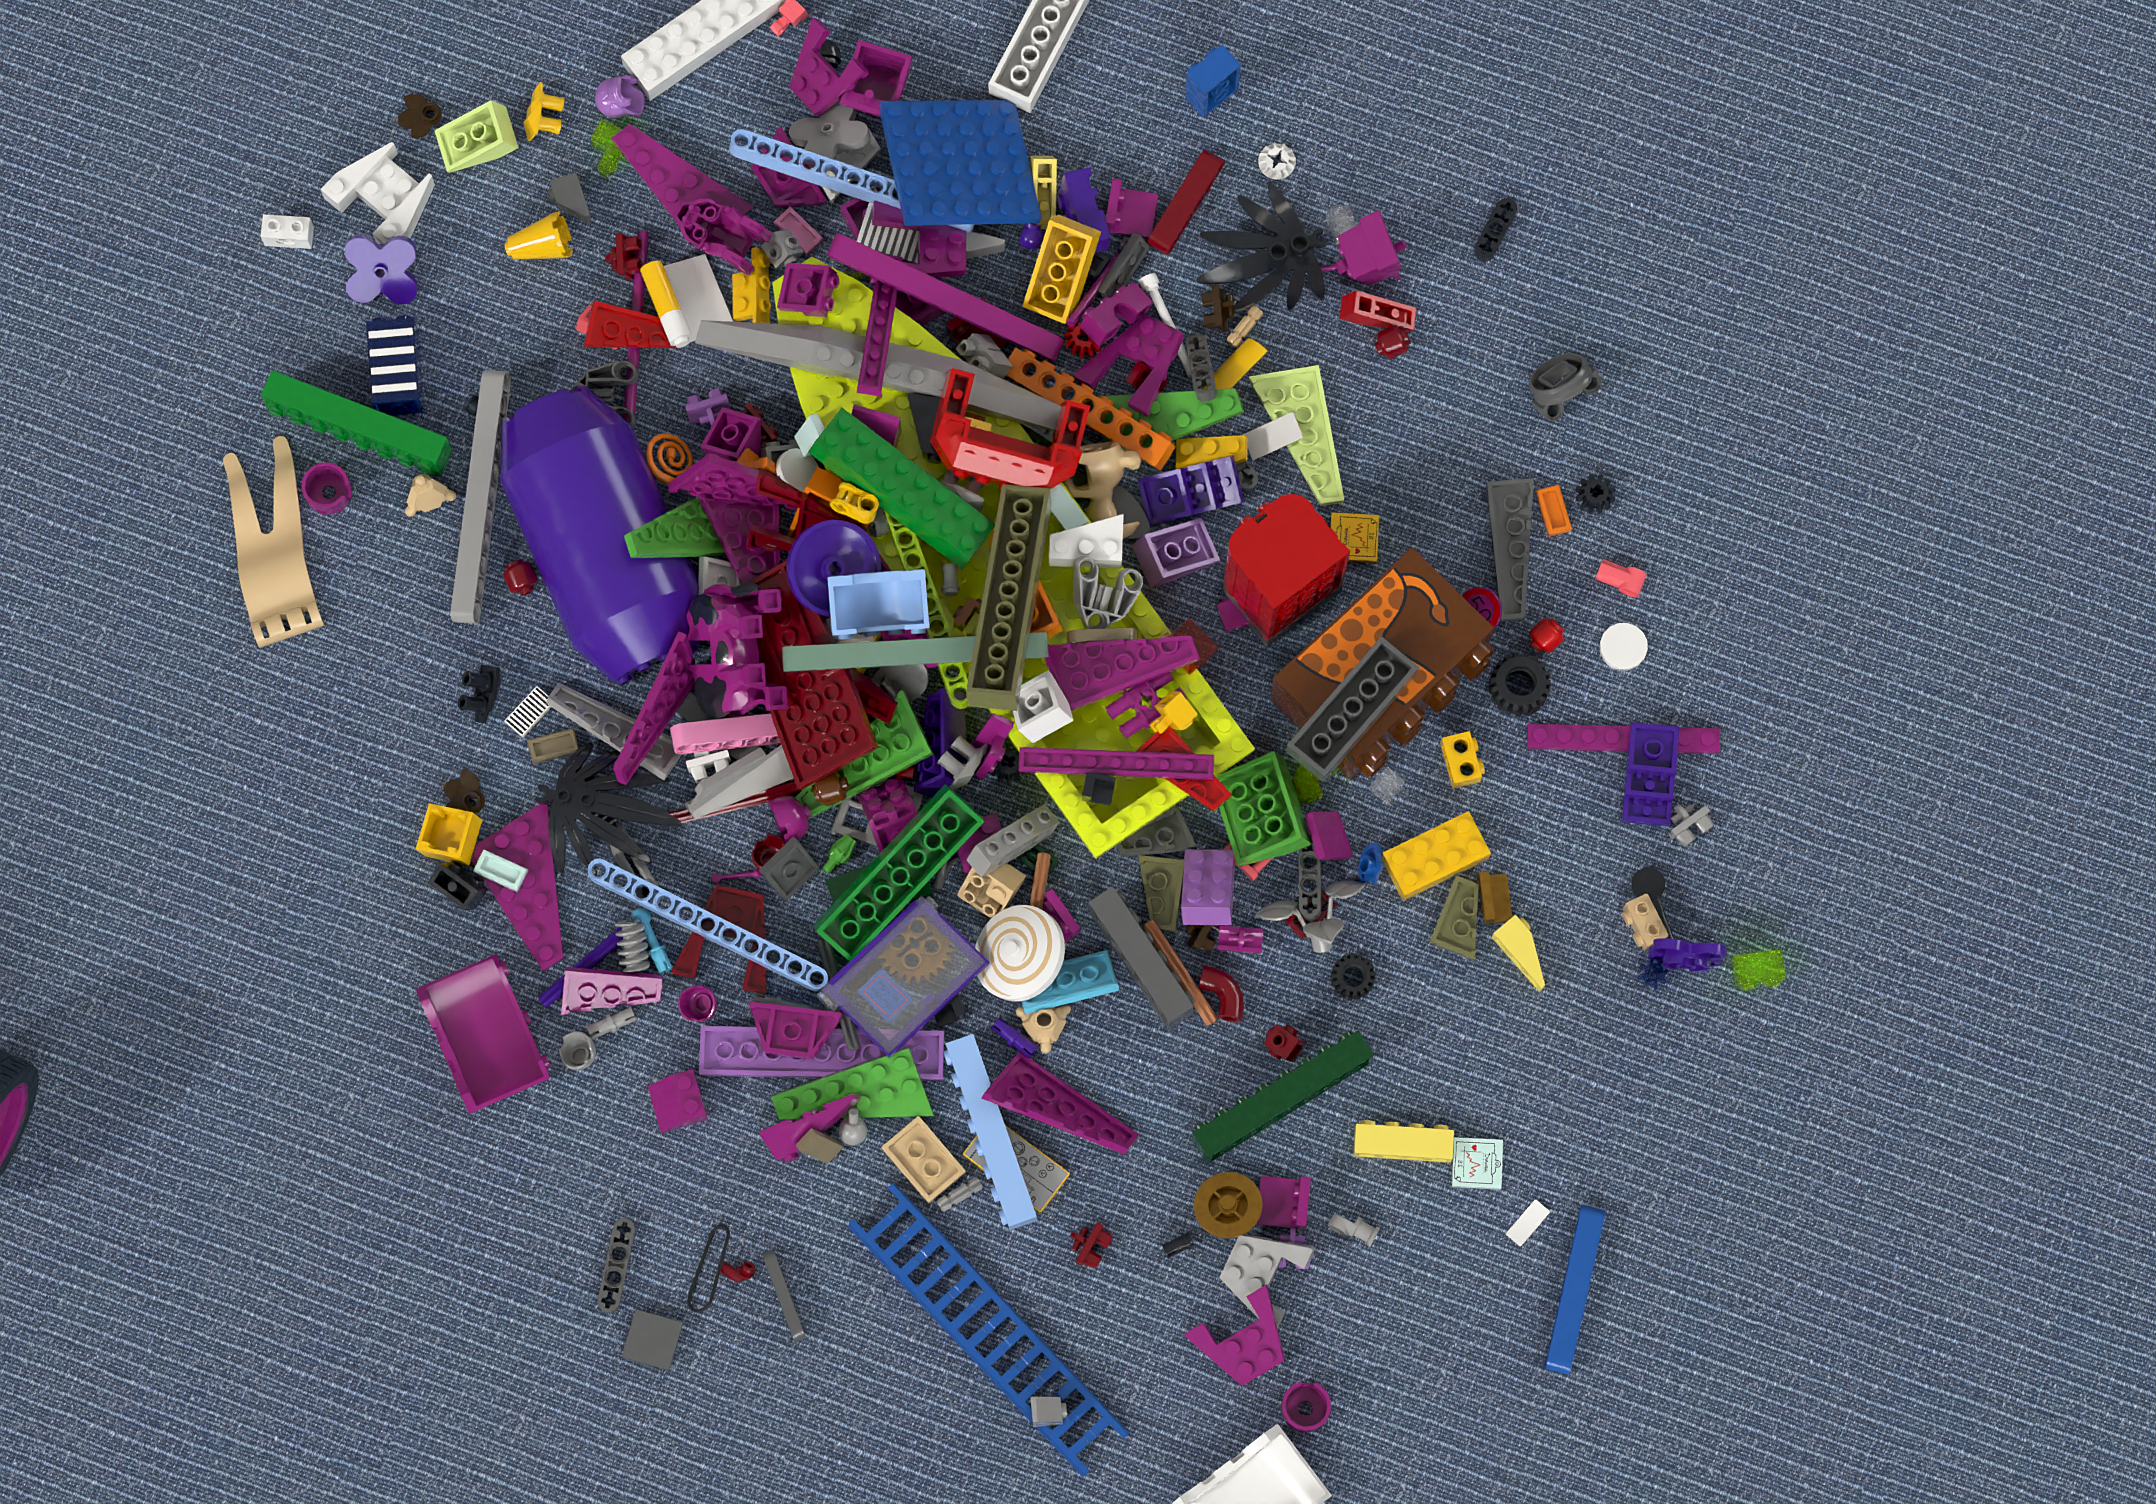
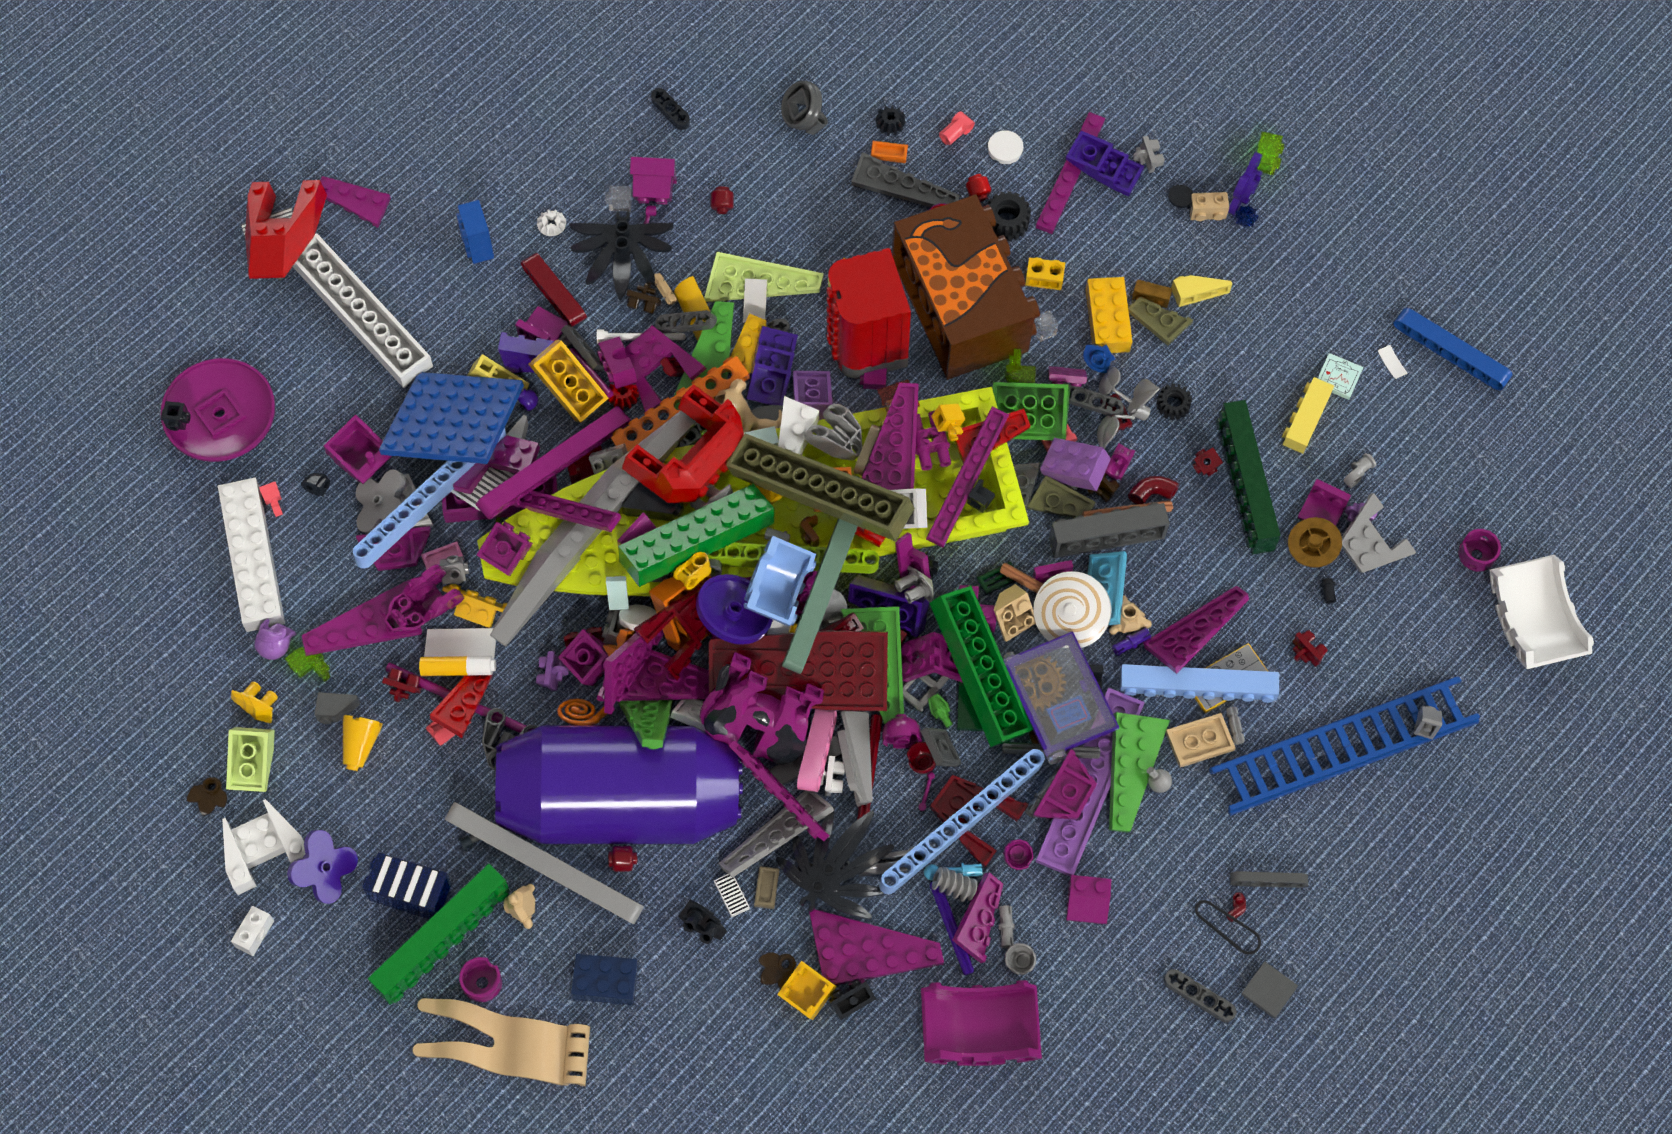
camera: 70 degrees left, 10 degrees down
light aqua tile [473,850,528,892] -> none
magenta wedge [759,1094,861,1163] -> none
magenta wing [789,18,869,116] -> none
dark tan tile [795,1128,844,1164] -> none
reddish brown head [812,771,850,806] -> none
light grey brick [967,804,1059,878] -> none
magenta wing [1184,1284,1285,1386] -> none
dark grey brick [1286,636,1419,782] -> none
red slope [1339,290,1416,331] -> none
none -> dark blue brick [571,954,639,1005]

